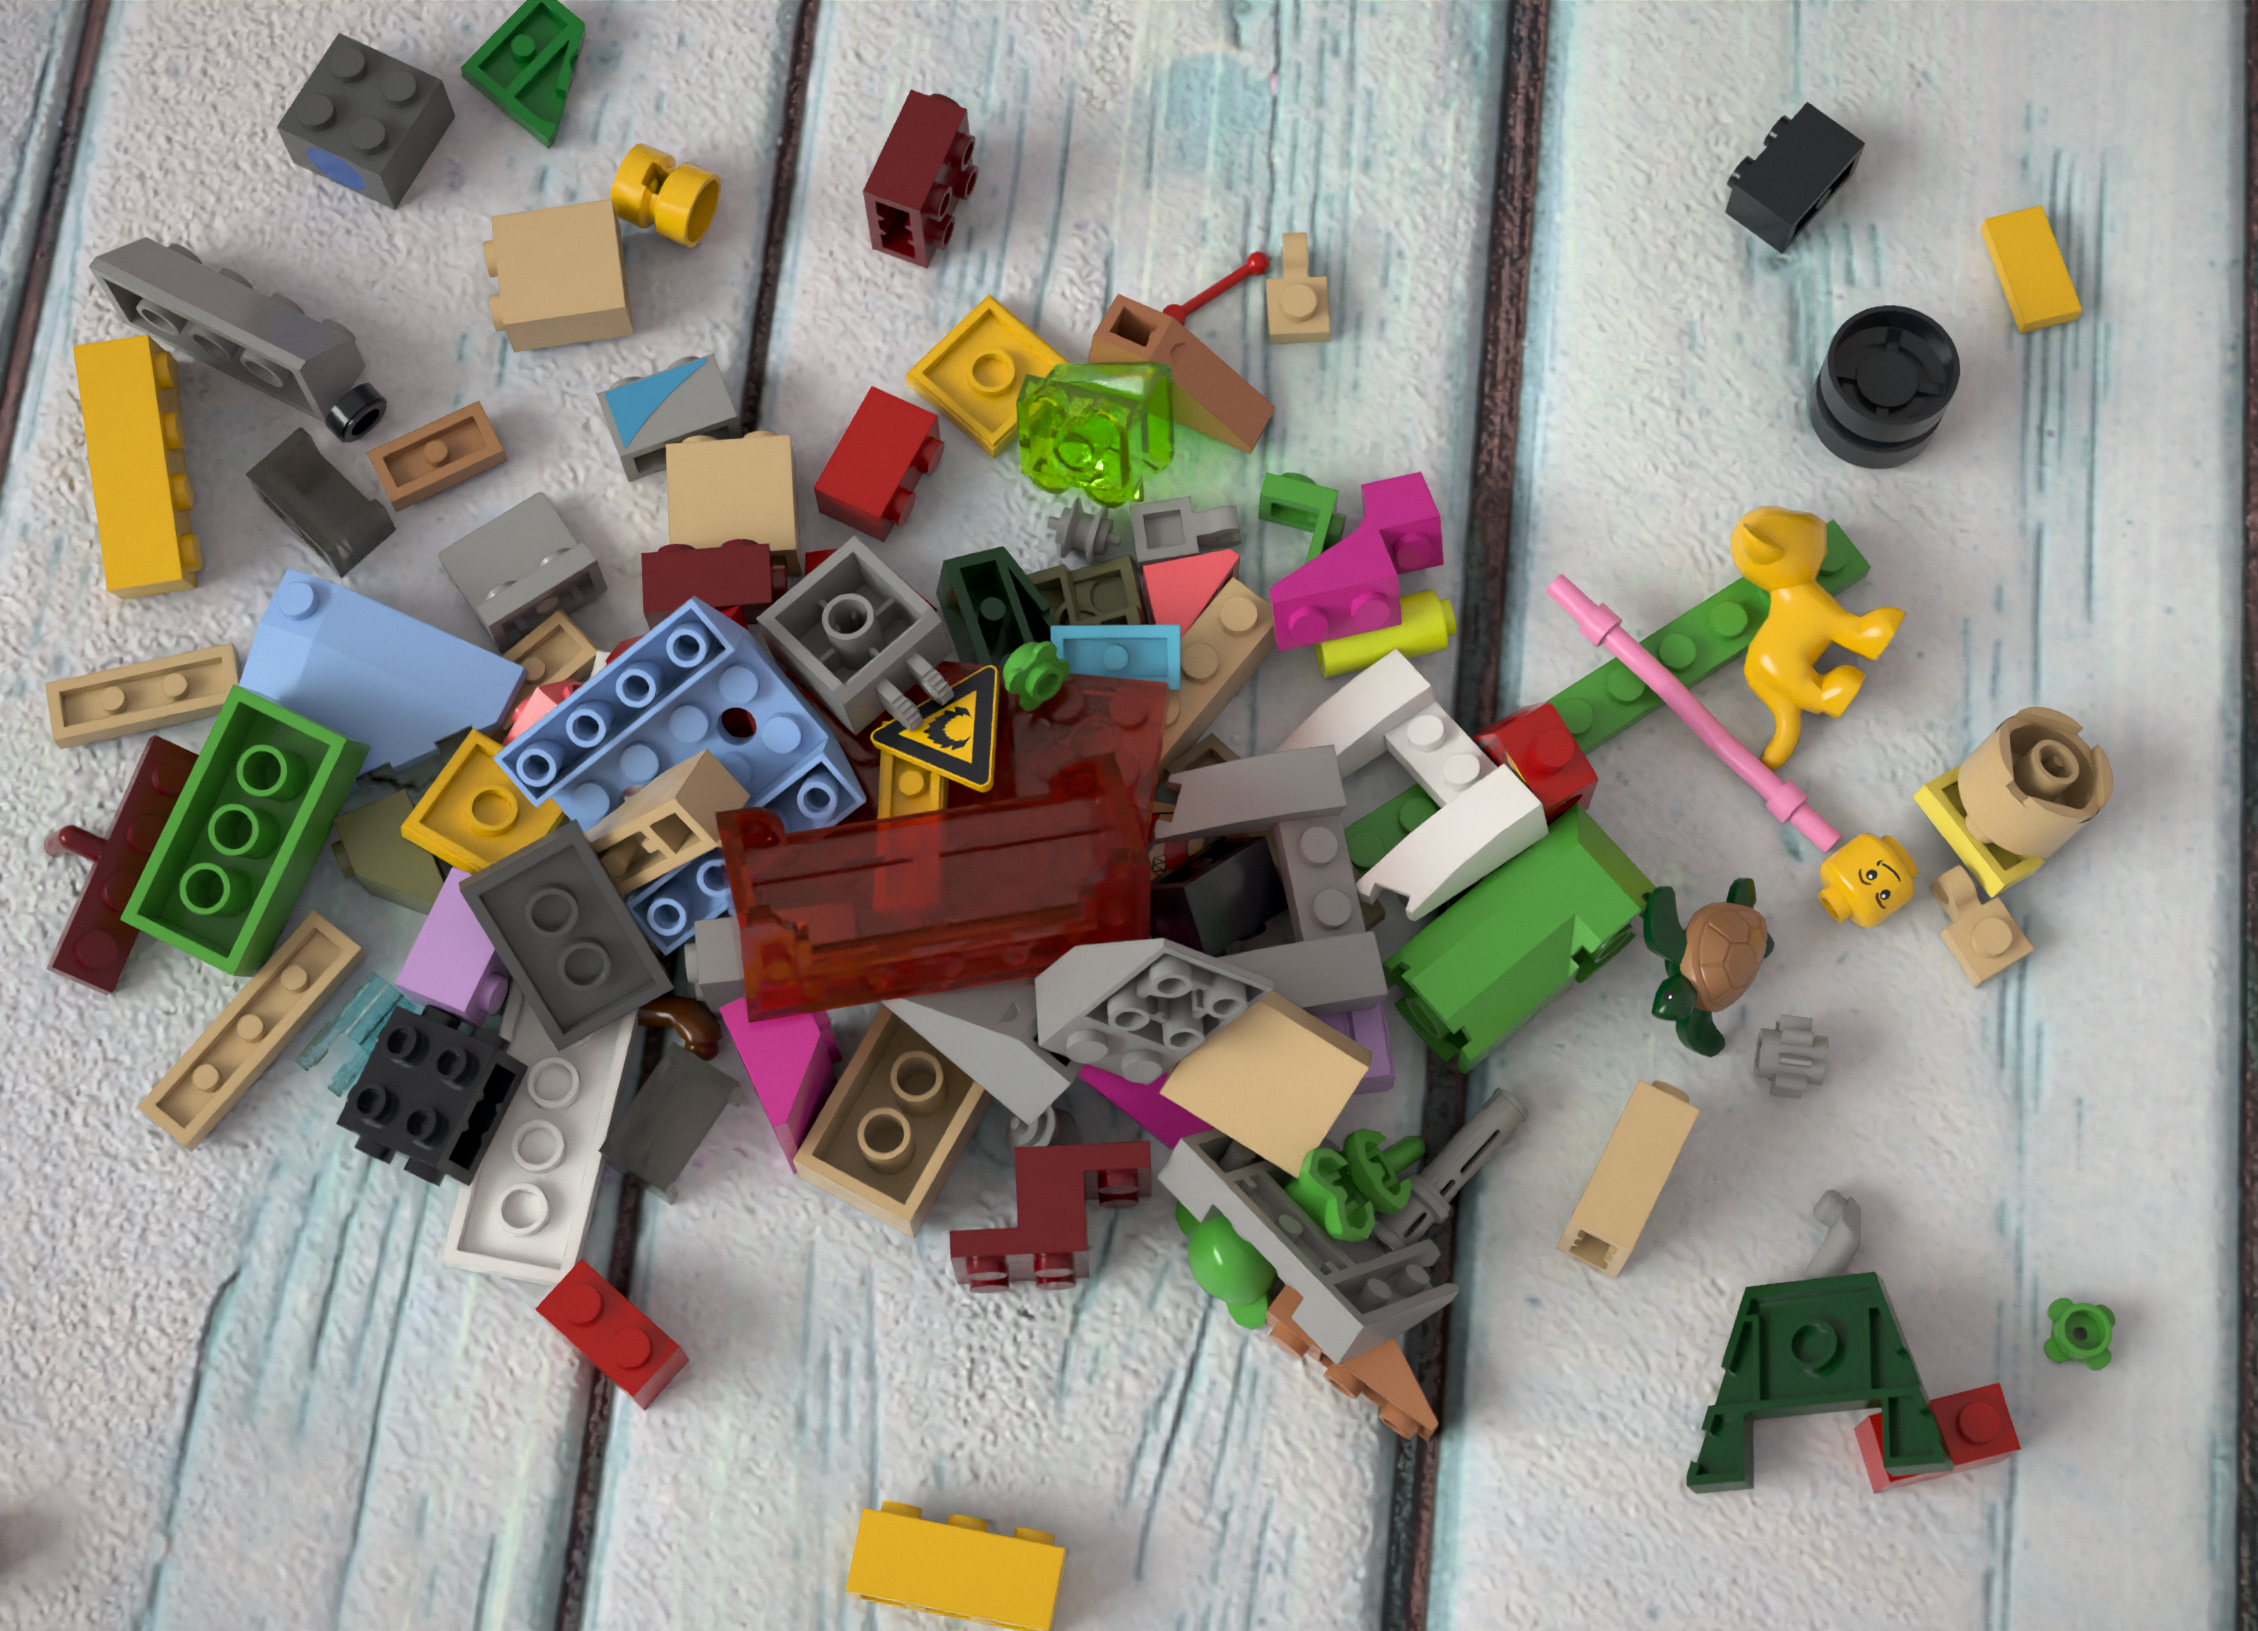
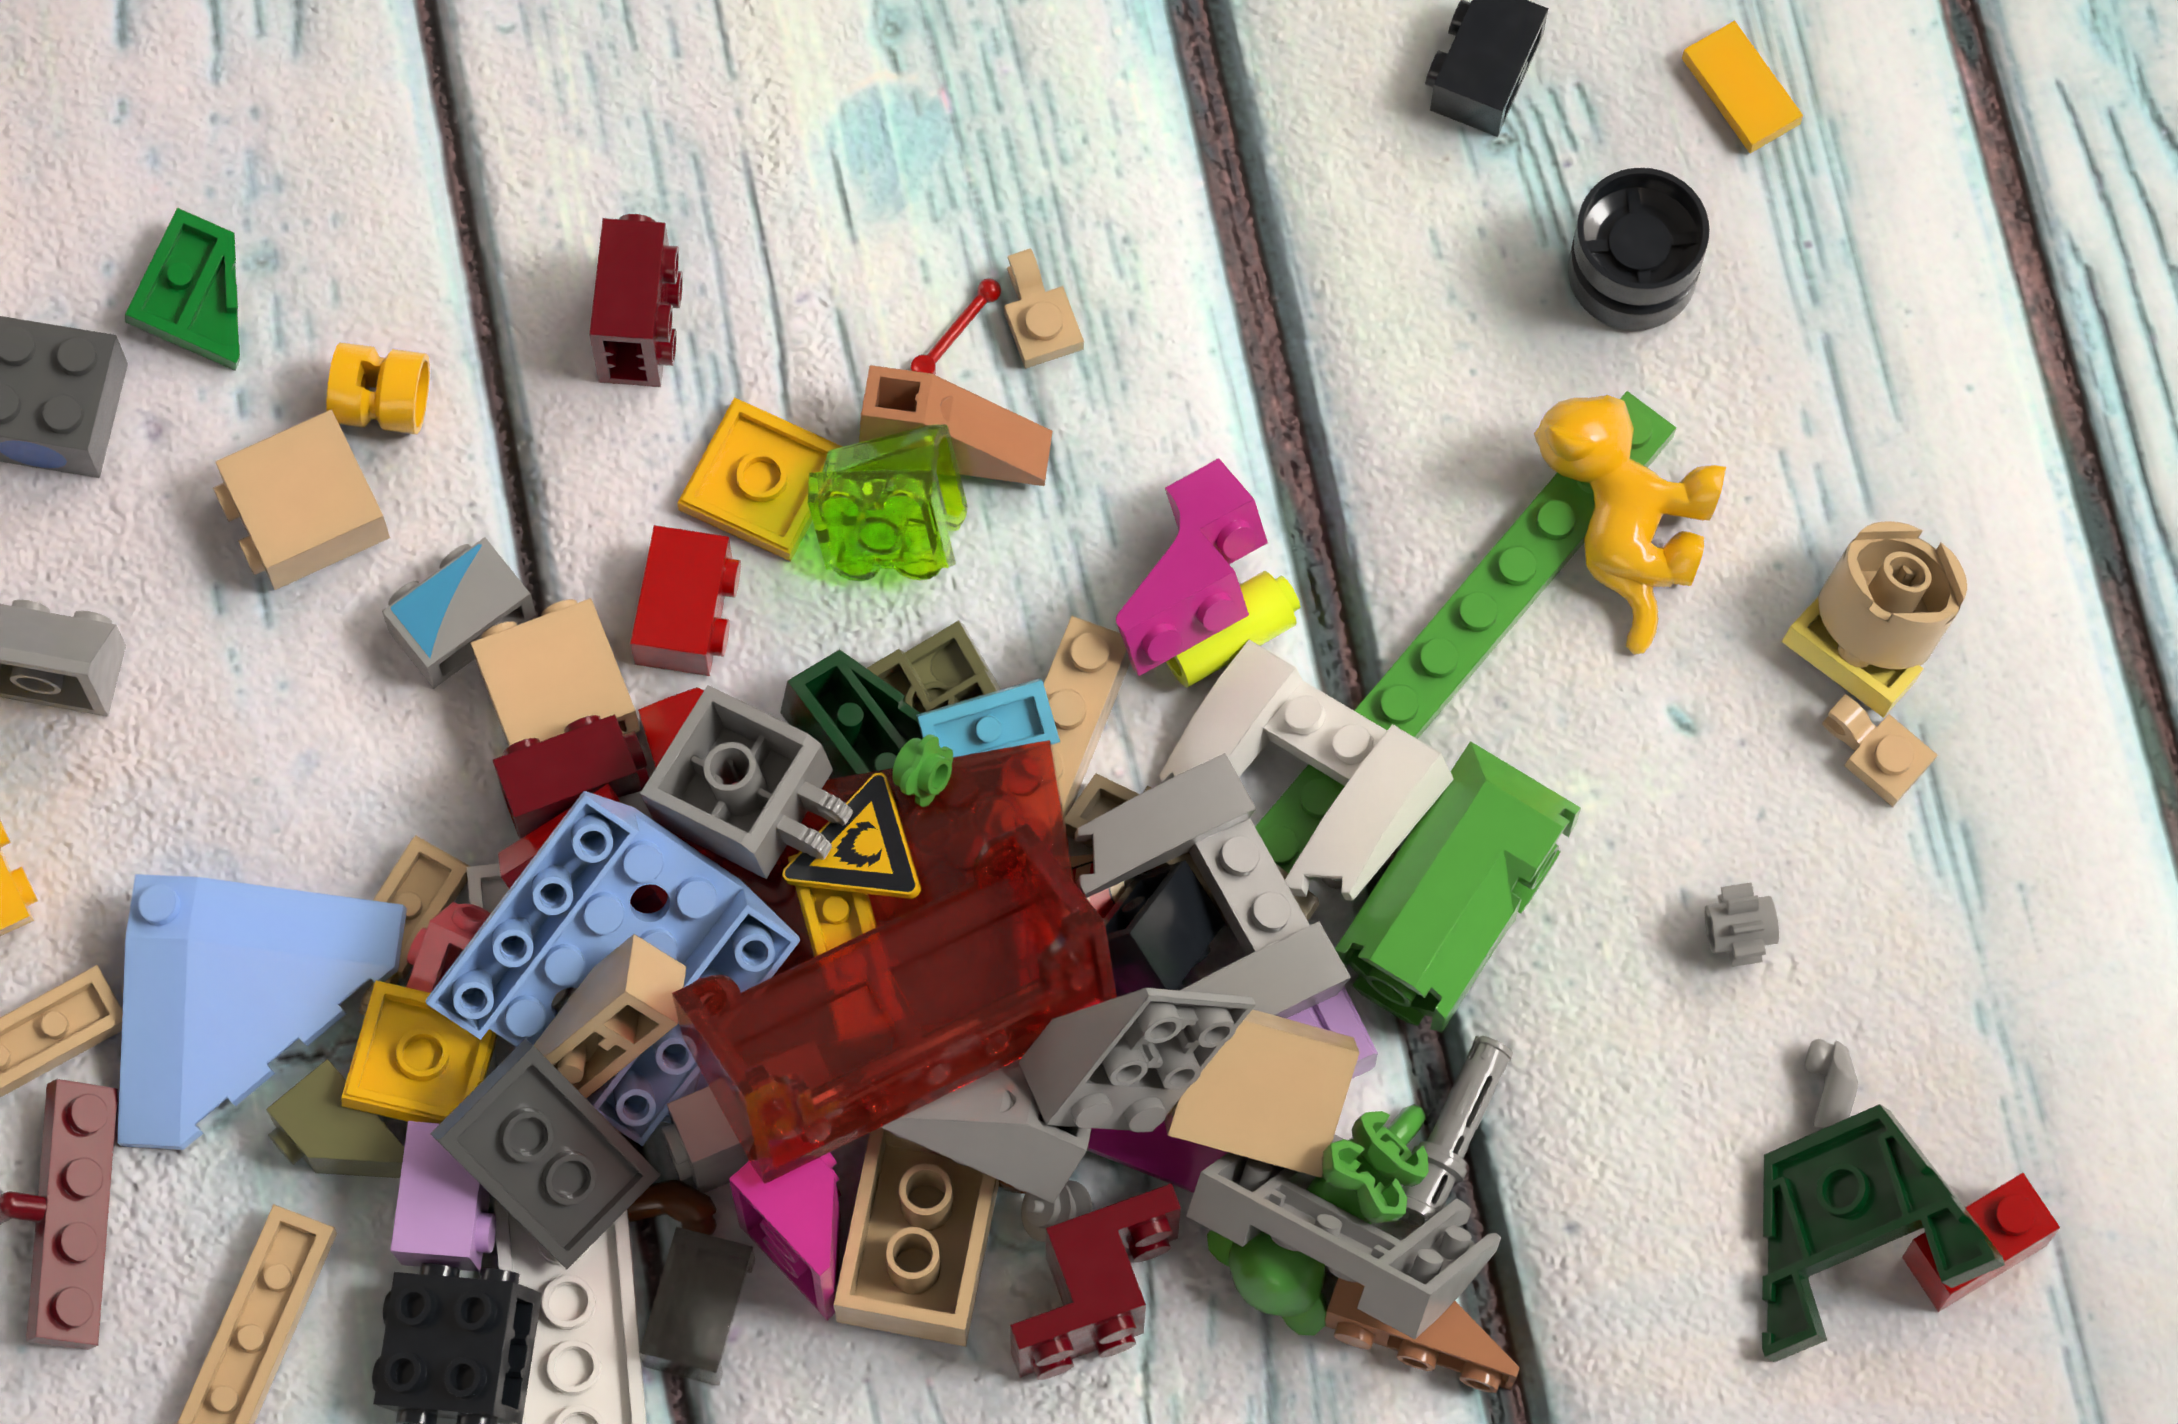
camera: 20 degrees left, 0 degrees up
bright green brick [120,684,371,977] -> none
clear smoke panel [245,427,396,578] -> none
clear light blue hinge [294,971,417,1098] -> none
black tile [325,383,387,443] -> none
medium nougat plate [366,401,508,512] -> none
light grey bracket [438,492,608,654] -> none
light grey wheel [1047,498,1122,565] -> none
light grey plate [1129,496,1241,572] -> none
coral slope [1143,549,1240,638] -> none
bright green bracket [1258,472,1346,564] -> none
red torso [1471,701,1598,827] -> none
bright pink bar [1546,574,1843,854] -> none
tan brick [1556,1079,1700,1278] -> none
animal [1643,877,1774,1057] -> none
yellow head [1817,833,1917,929] -> none
bright green plate [2044,1298,2115,1371] -> none

